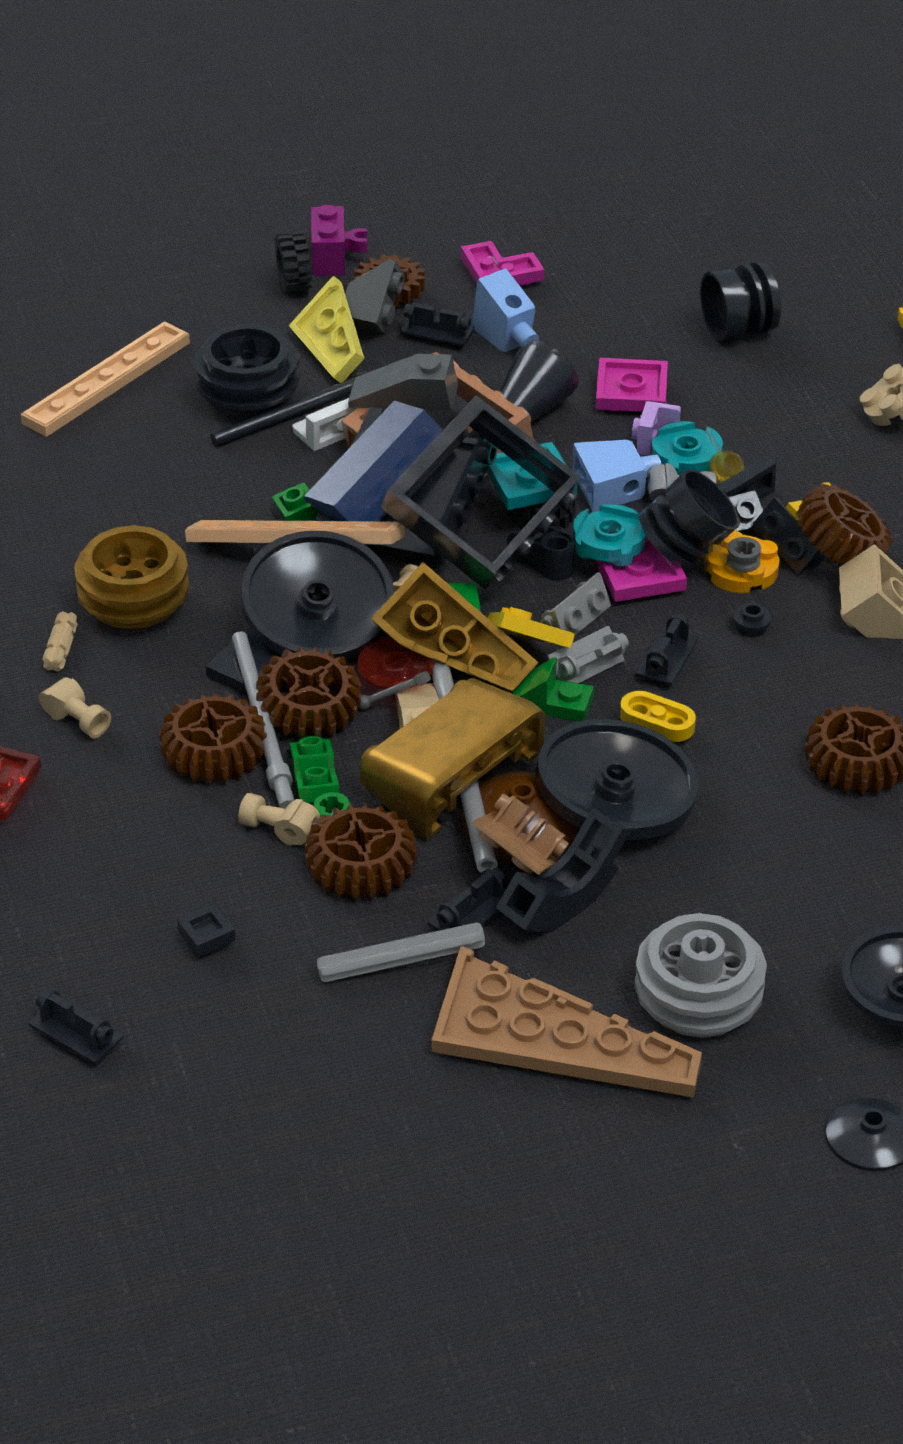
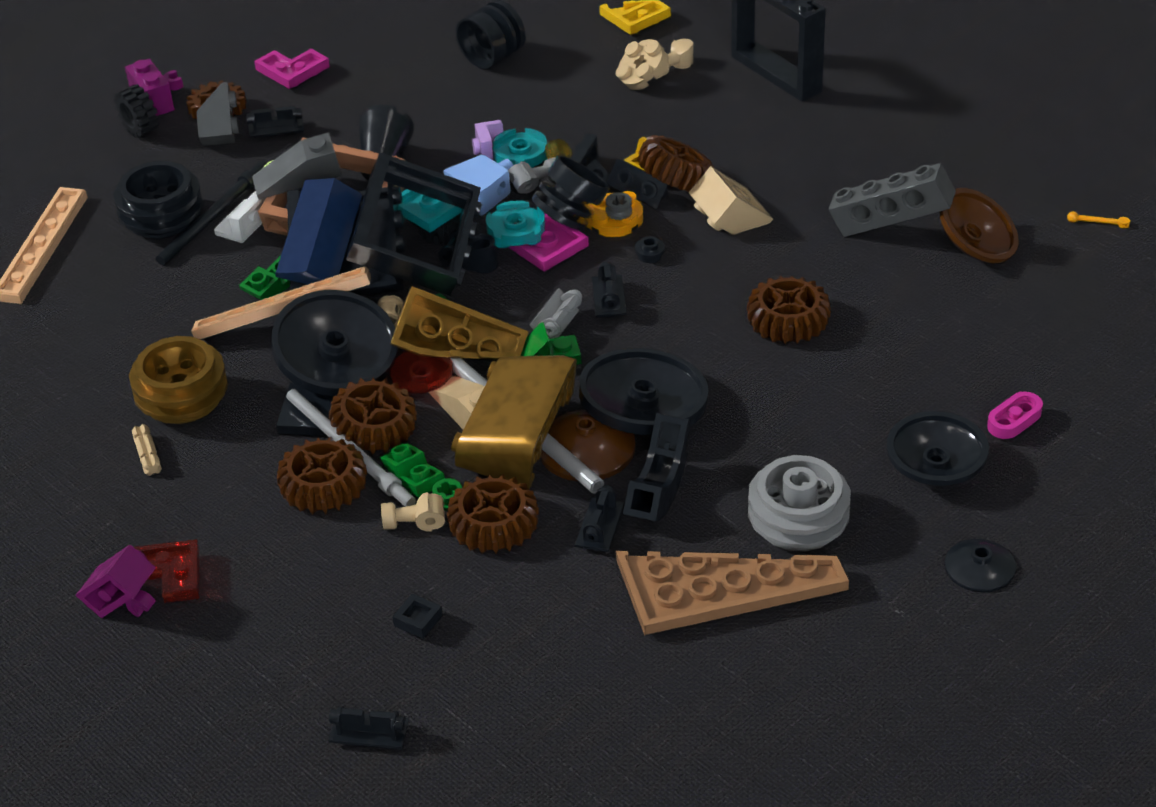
camera: 25 degrees left, 0 degrees up
tan leg [39,677,111,738] -> none
light yellow wing [289,276,364,383] -> none
light grey axle [317,922,485,982] -> none
dark grey hinge [358,671,431,710] -> none
light blue torso [472,268,539,352] -> none
medium nougat hinge [472,794,570,875] -> none
yellow wing [488,607,575,648] -> none
light grey hinge [540,573,611,635] -> none
dark pink plate [596,358,668,412] -> none
yellow plate [620,691,696,742] -> none

